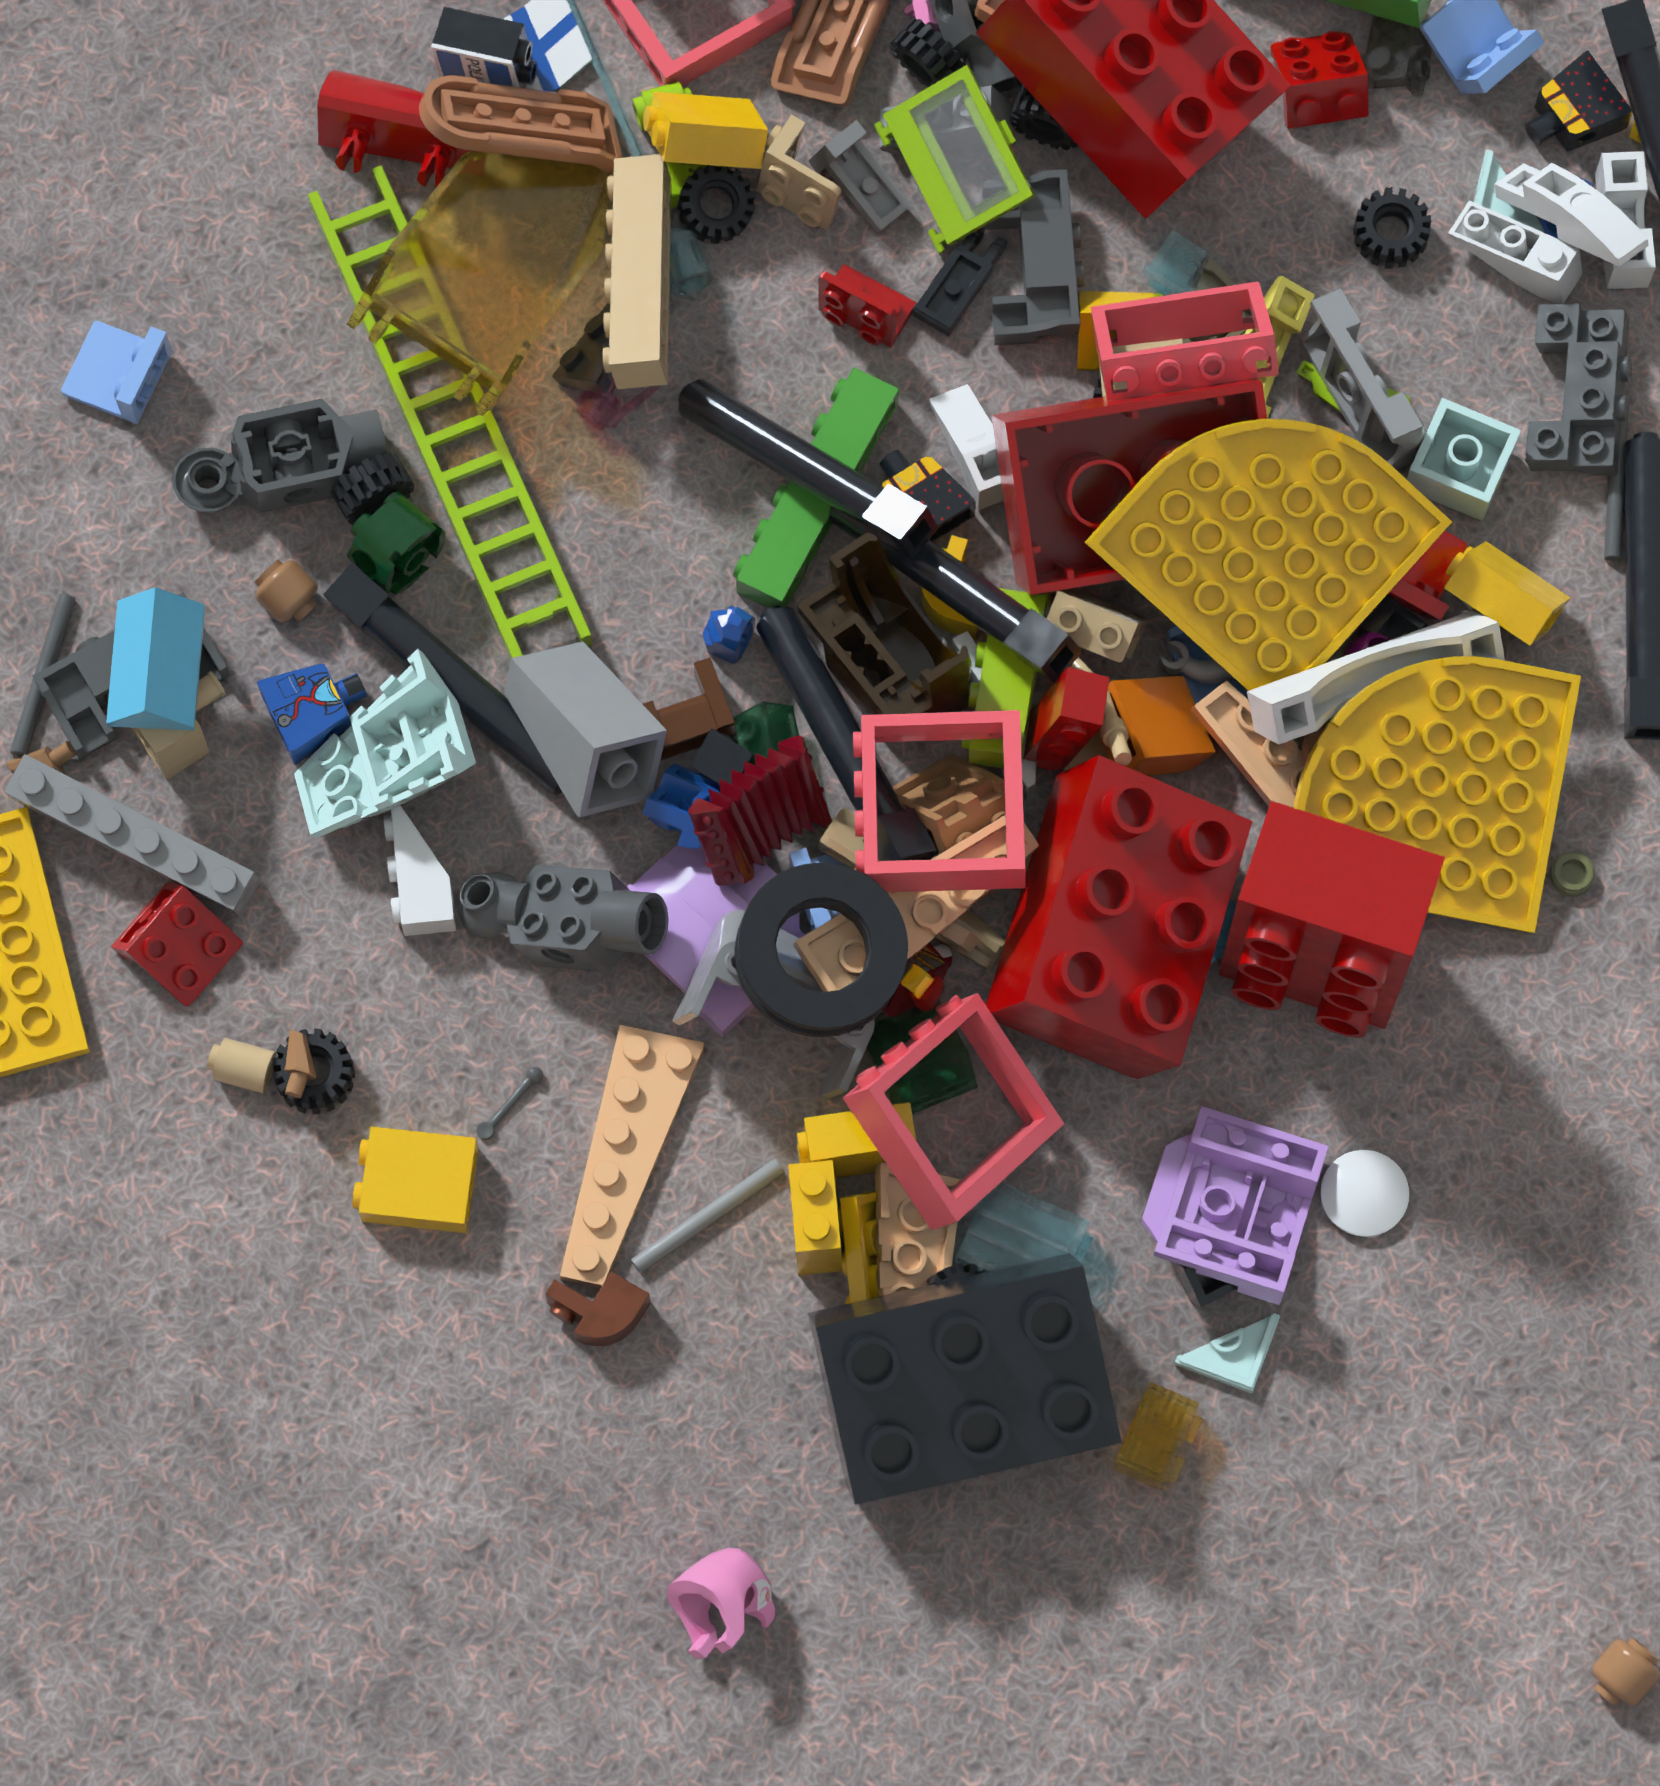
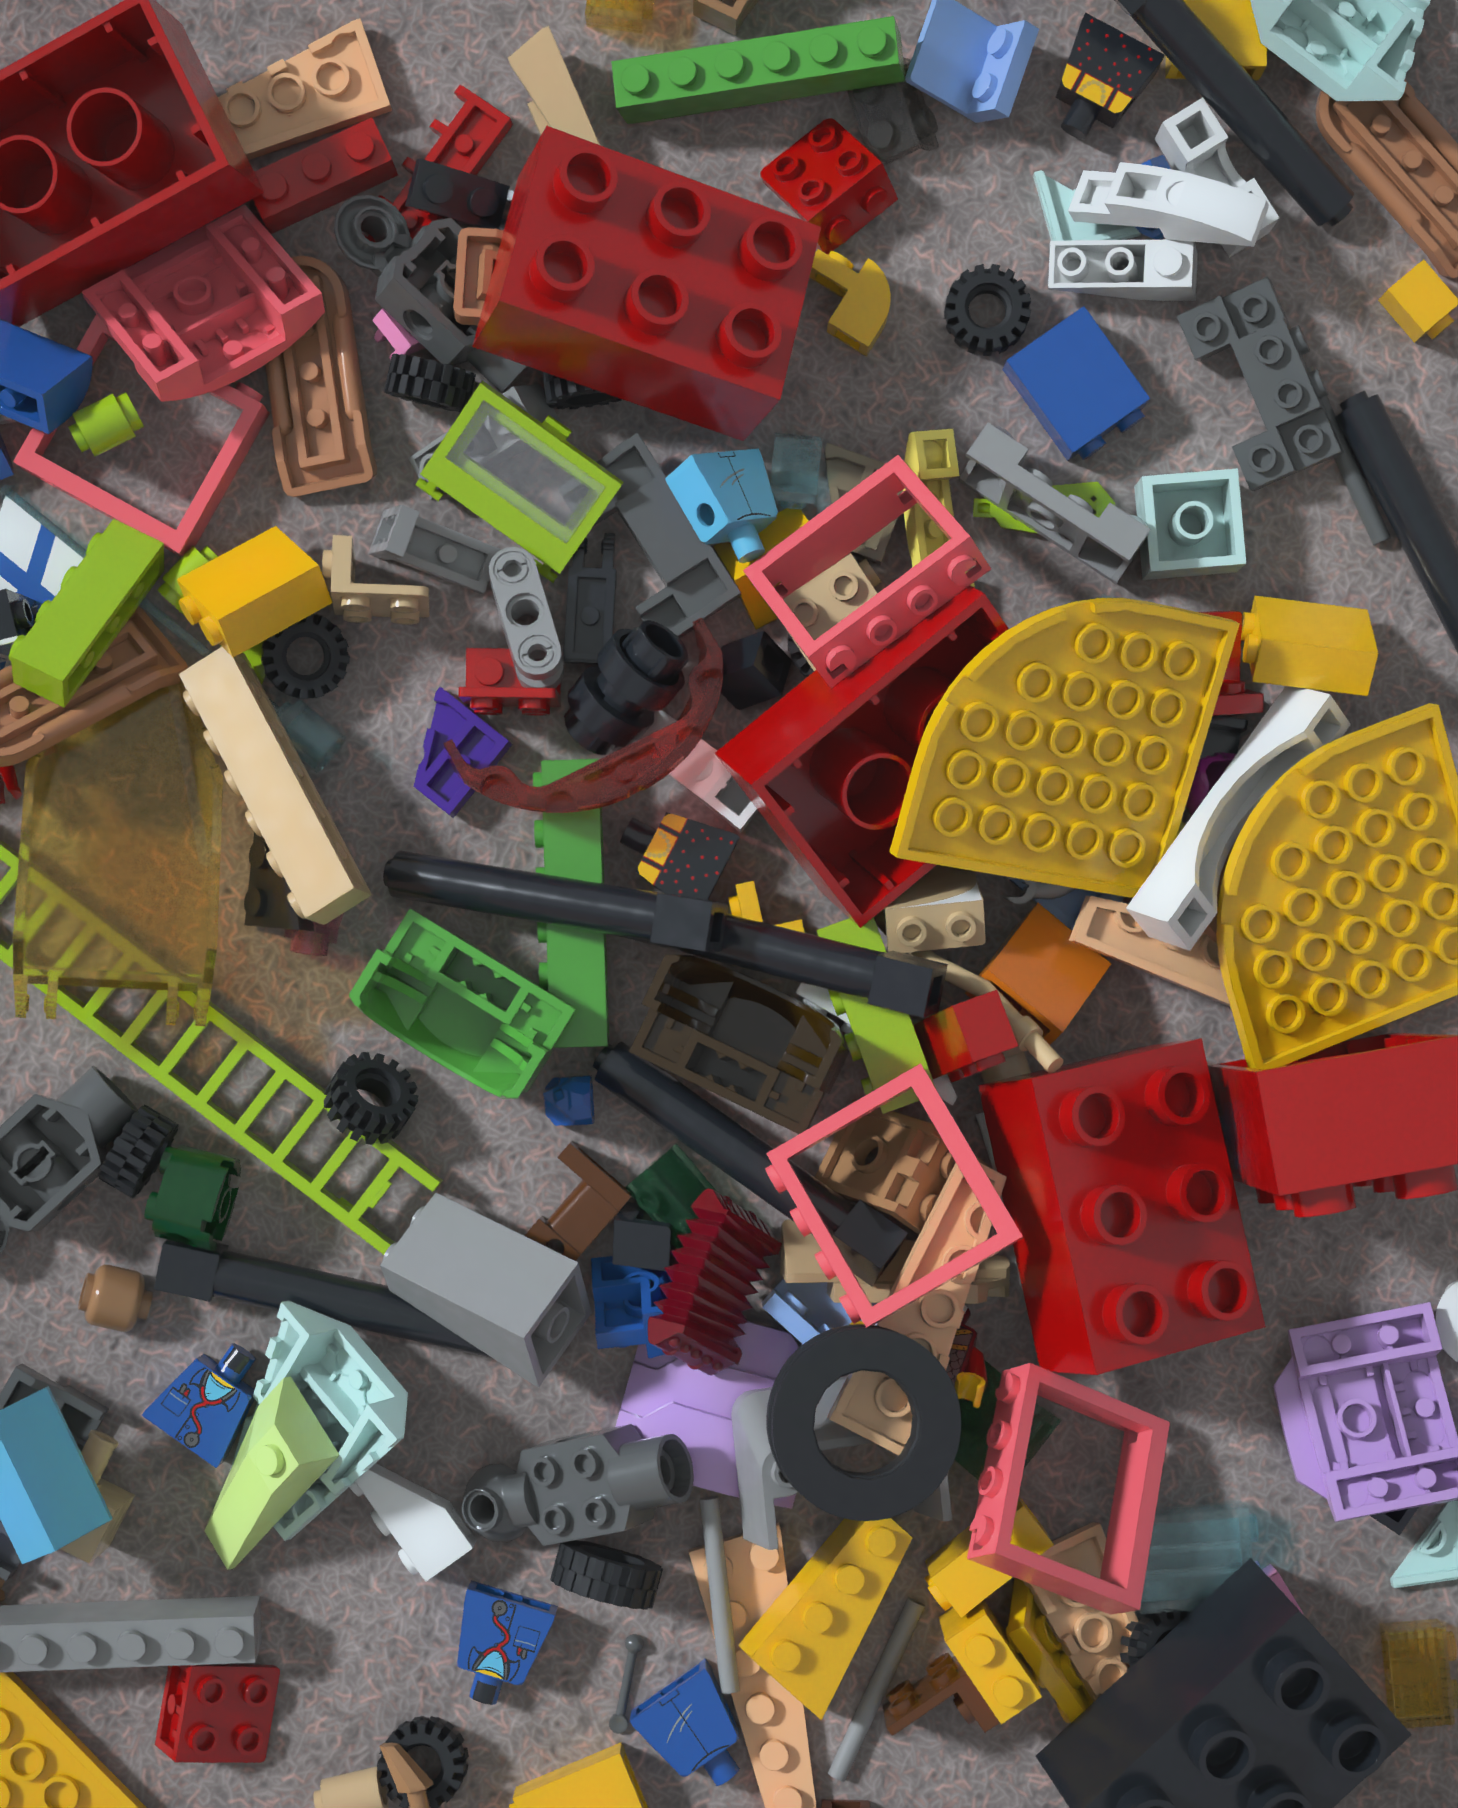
camera: 25 degrees left, 15 degrees up
none -> lime brick [9,519,164,708]
none -> yellowish green wedge [204,1376,339,1570]
none -> black tyre [324,1052,419,1145]
none -> bright green piece [349,908,577,1099]
none -> dark purple wing [413,687,513,818]
none -> clear red windscreen [443,618,724,813]
none -> blue torso [457,1580,558,1705]
none -> light grey piece [489,547,564,688]
none -> black tyre [550,1540,663,1610]
none -> black piece [564,620,689,755]
none -> blue torso [630,1659,740,1786]
none -> medium azure torso [665,448,778,563]
none -> light grey bar [699,1496,740,1694]
none -> black panel [710,630,792,710]
none -> yellow wedge [738,1518,912,1720]
none -> yellow brick [809,249,891,357]
none -> reddish brown bracket [883,1653,1000,1736]
none -> blue brick [1002,306,1150,461]

